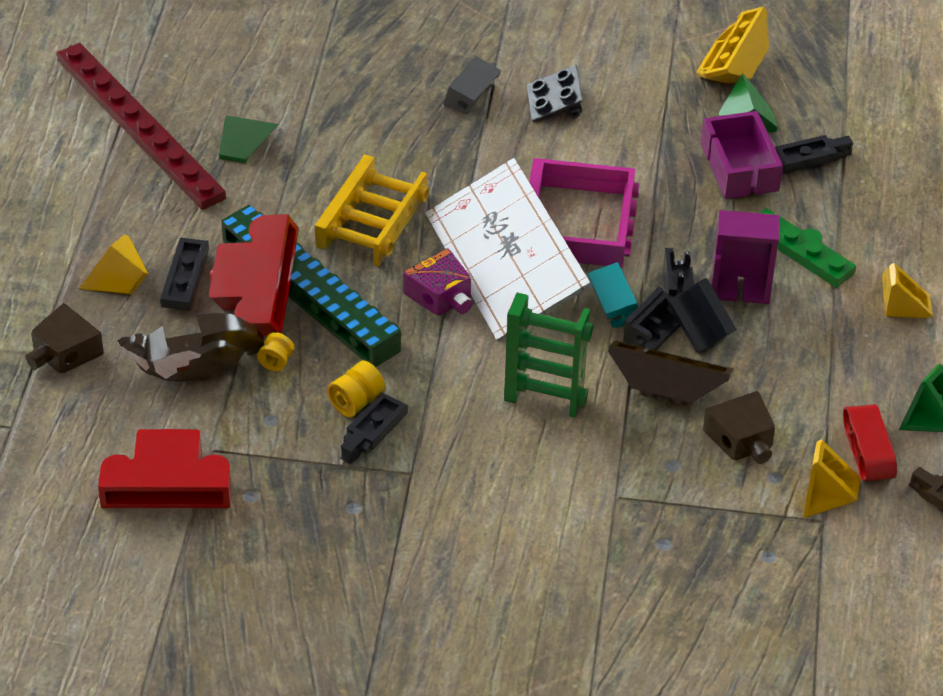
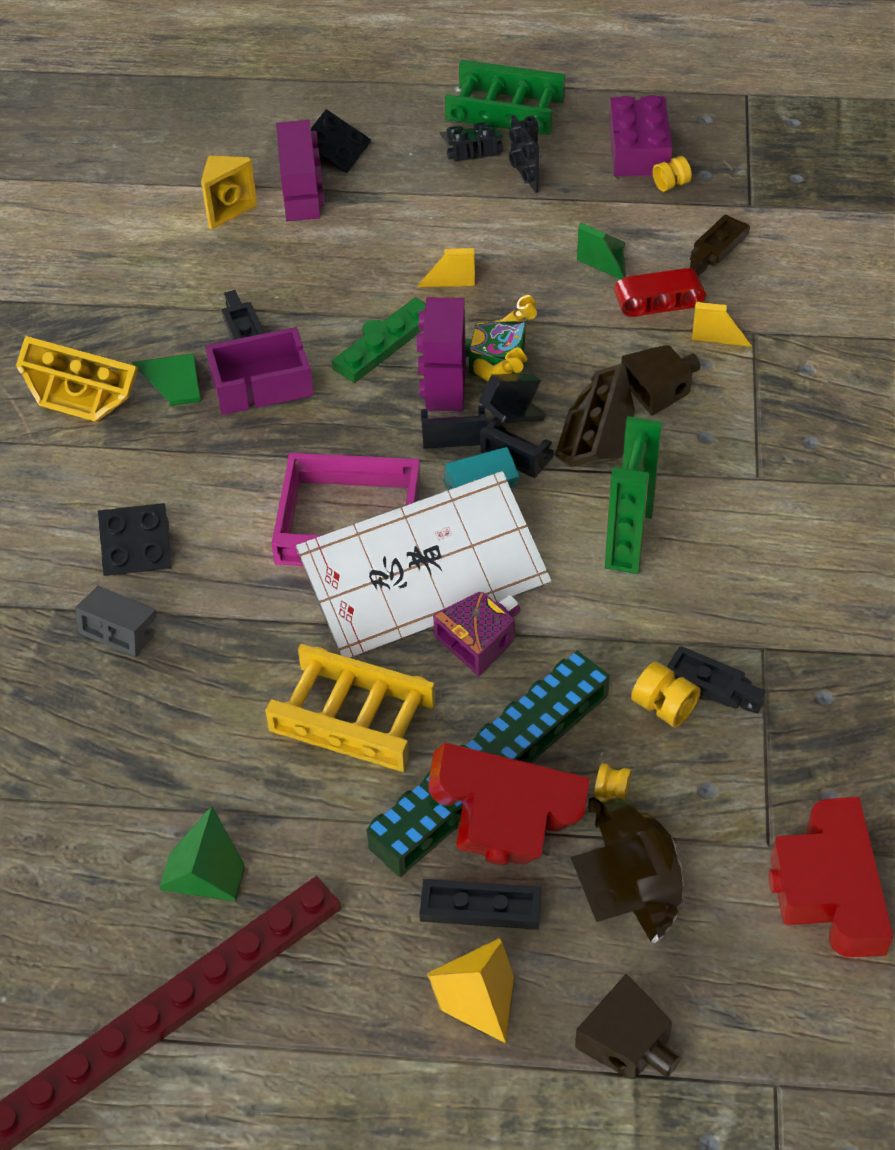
camera: 90 degrees left, 5 degrees up
none -> torso [465,295,537,382]

